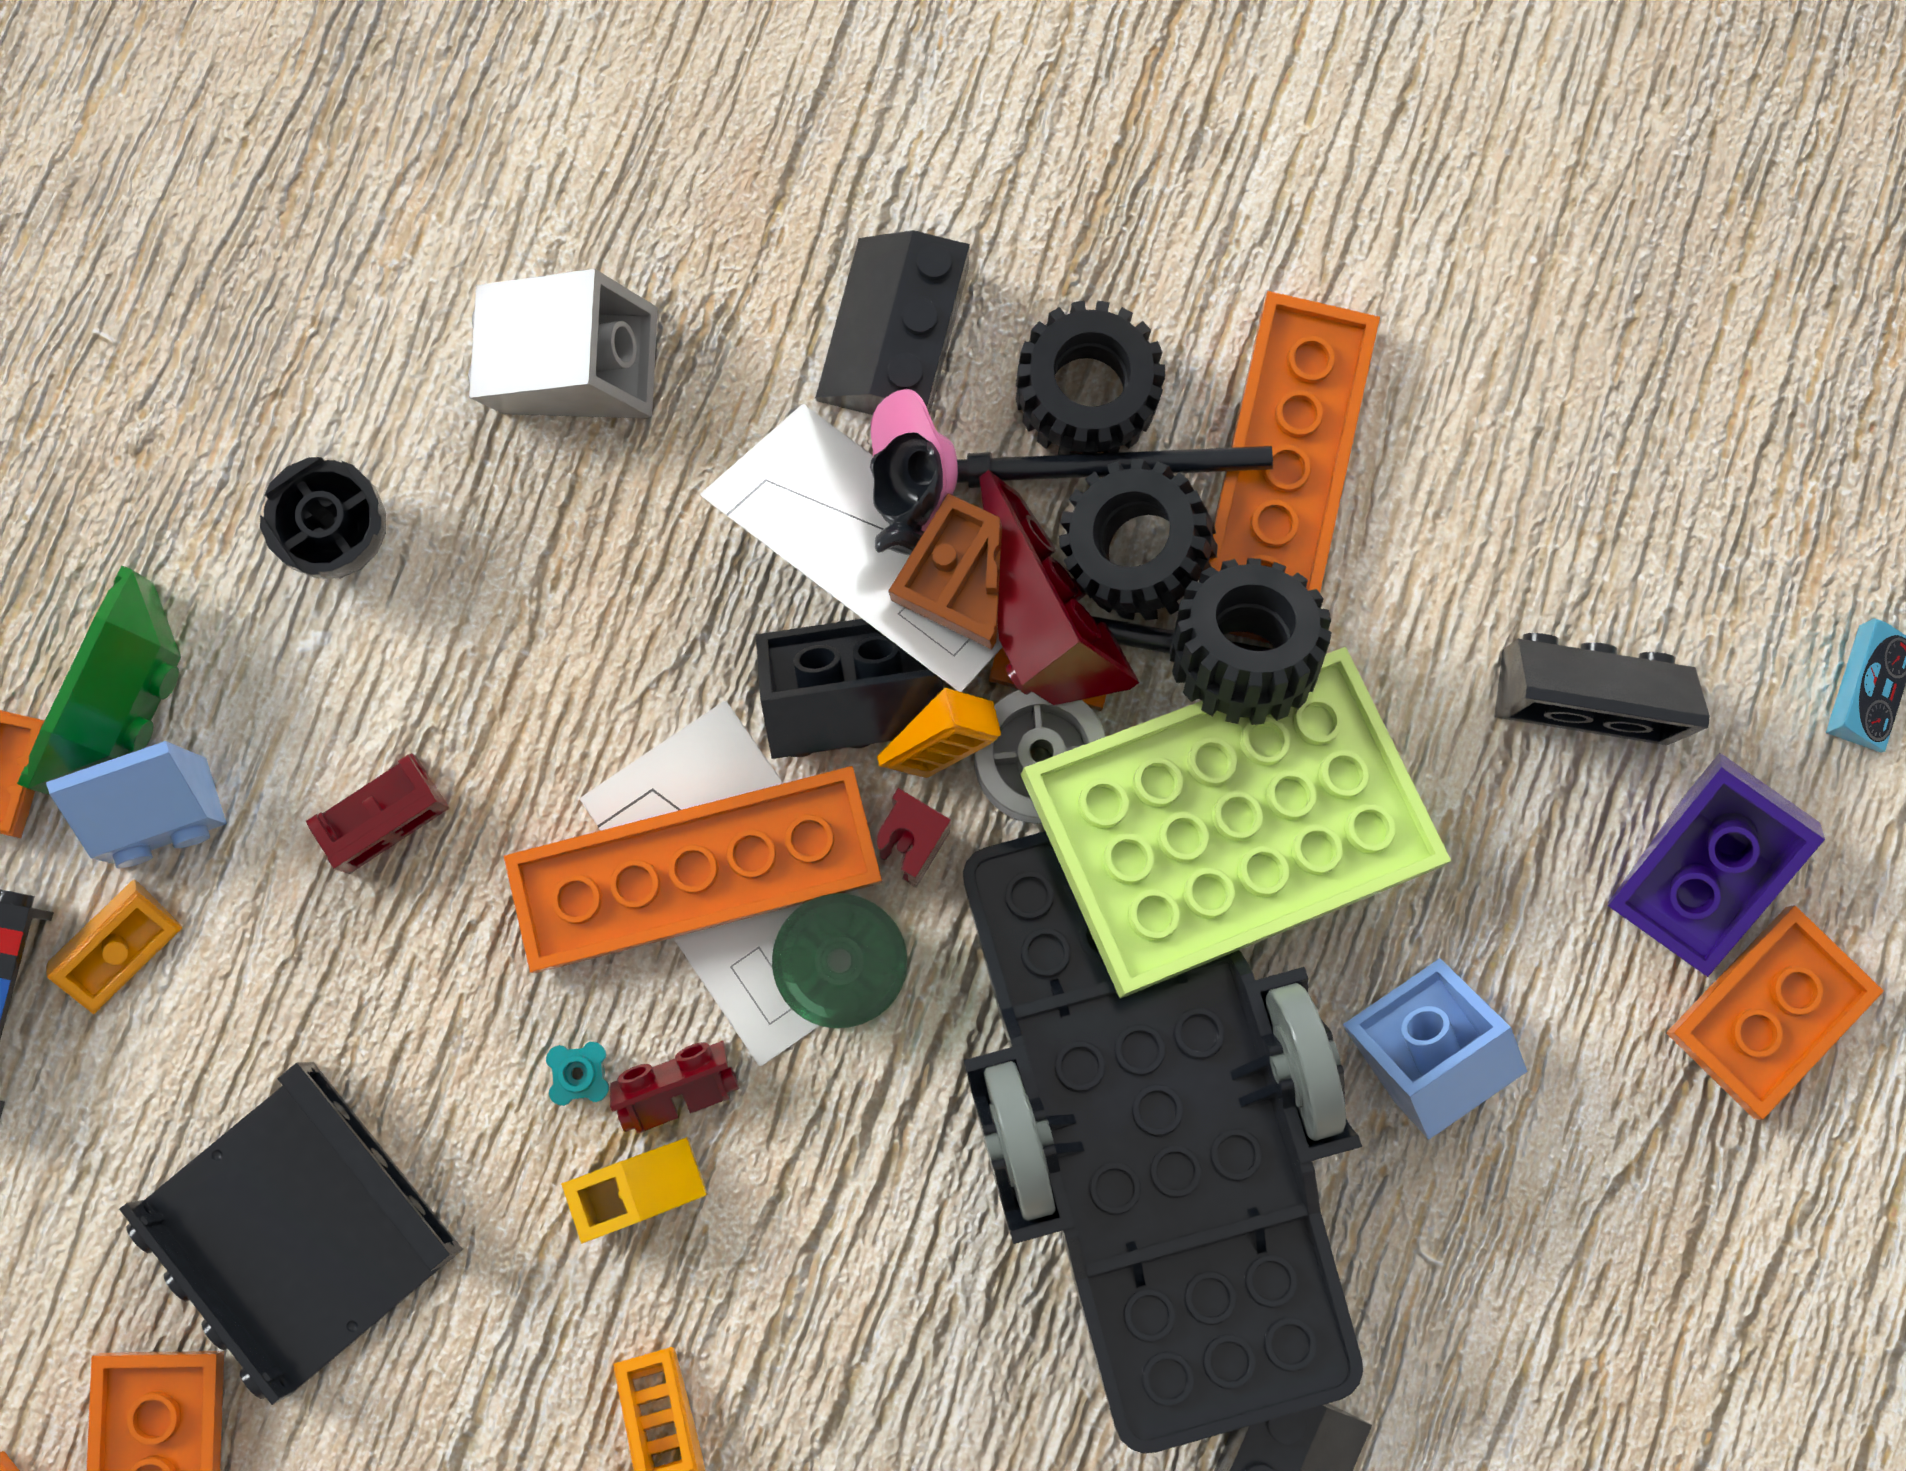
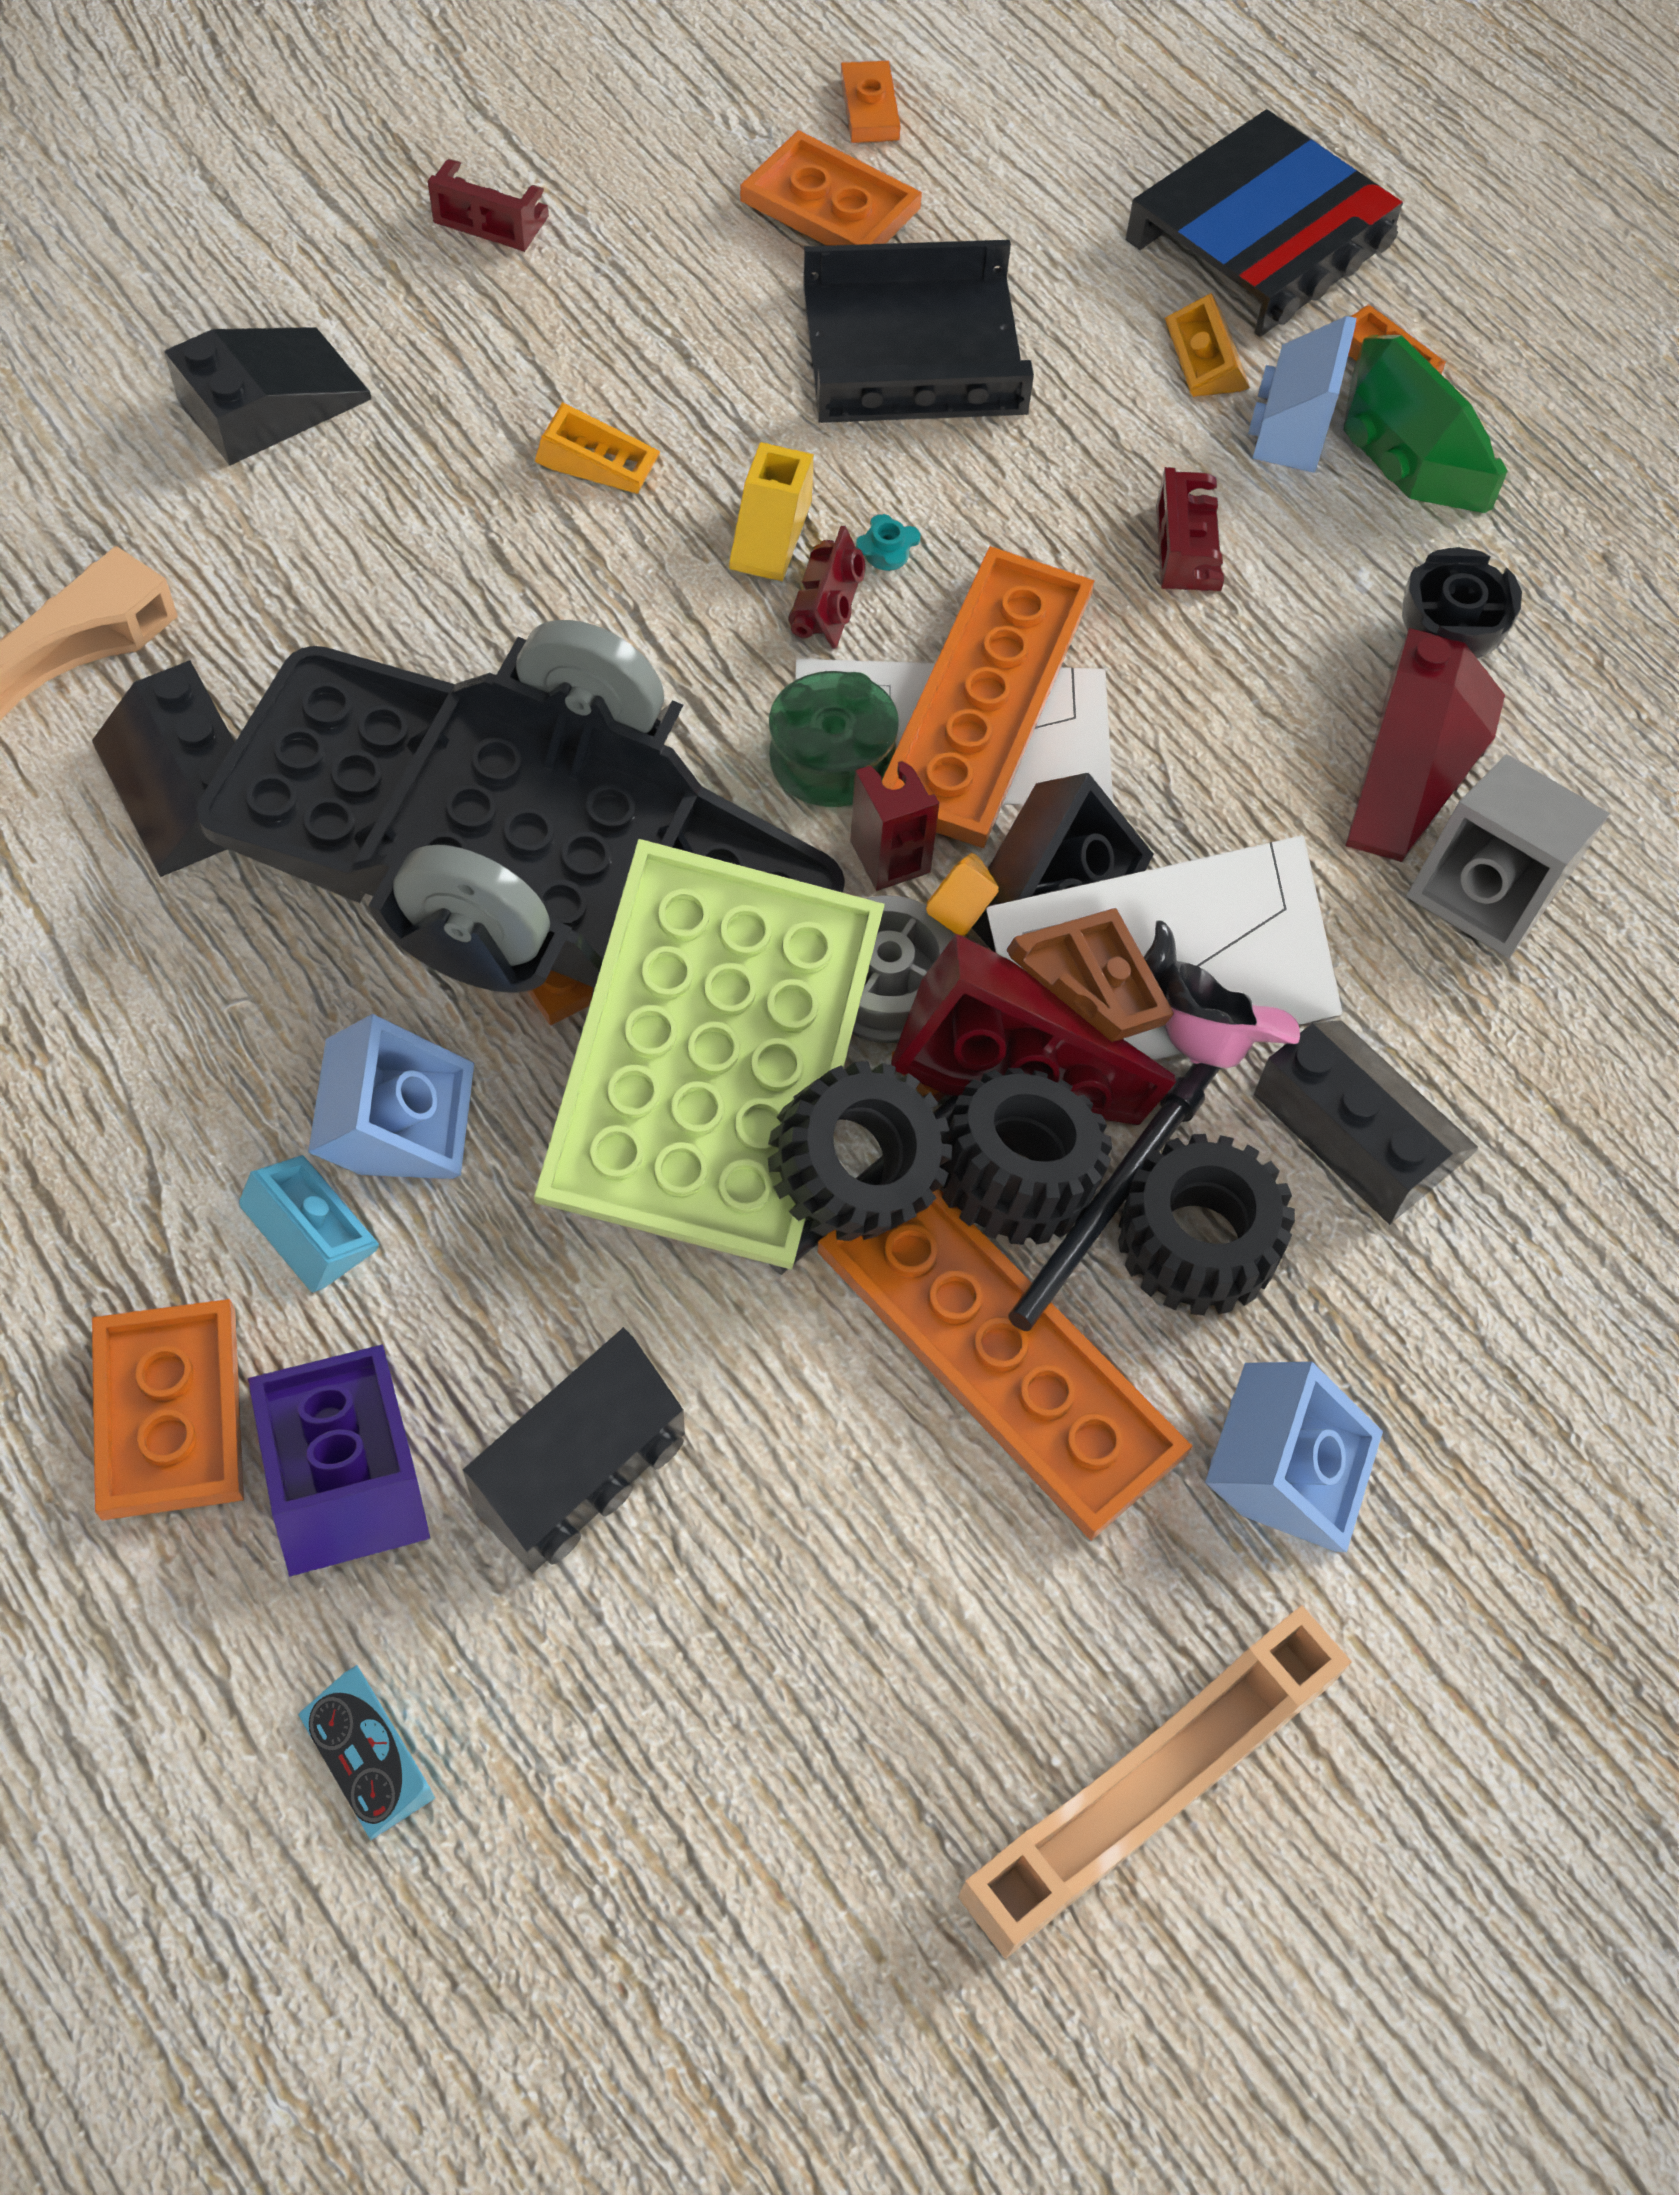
camera: 125 degrees right, 20 degrees down
none -> medium azure slope [239,1155,379,1293]
none -> light nougat arch [958,1605,1352,1960]
none -> light blue slope [1205,1362,1383,1552]
none -> dark red wedge [1345,628,1505,862]

